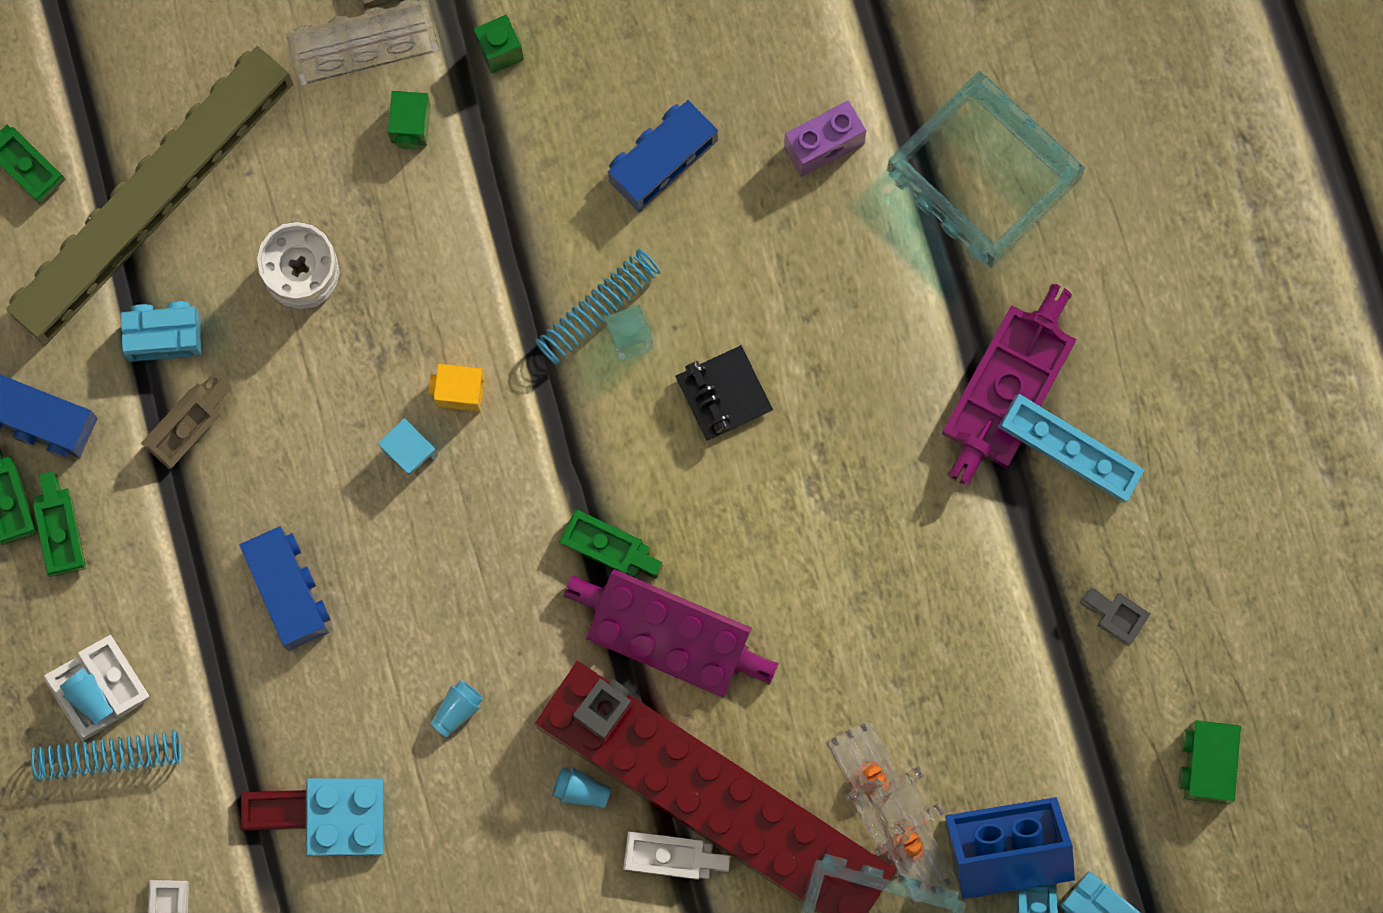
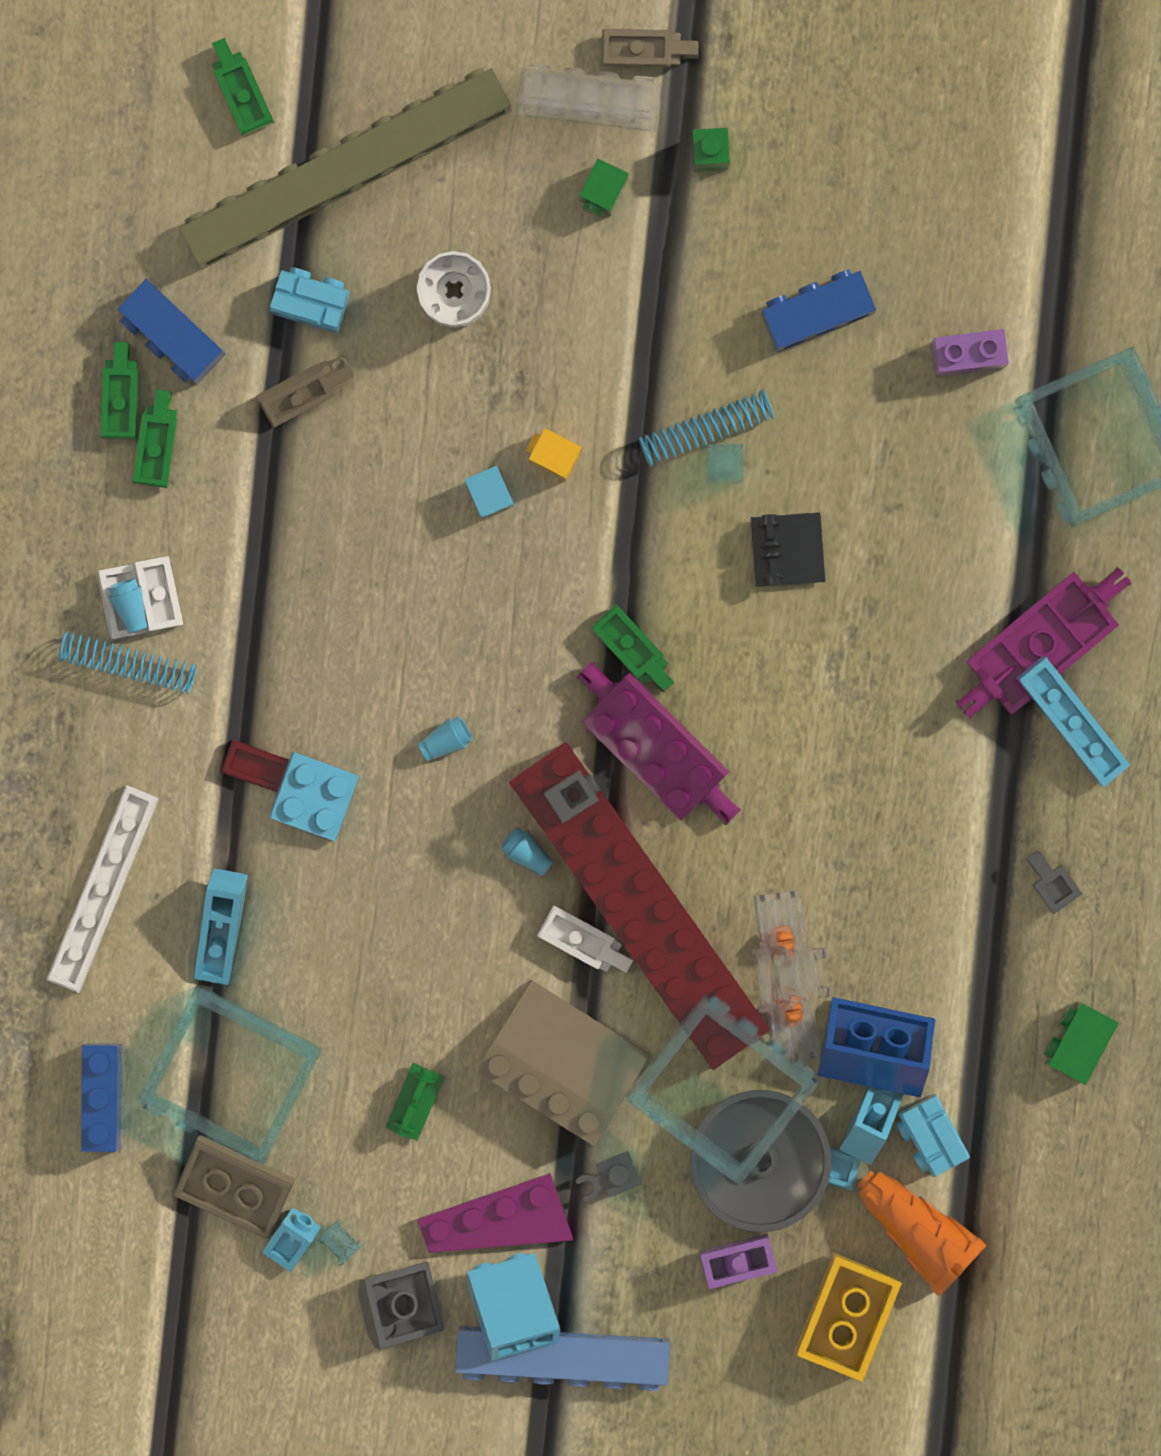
camera: 20 degrees right, 10 degrees up
blue brick [239,526,331,651] -> none

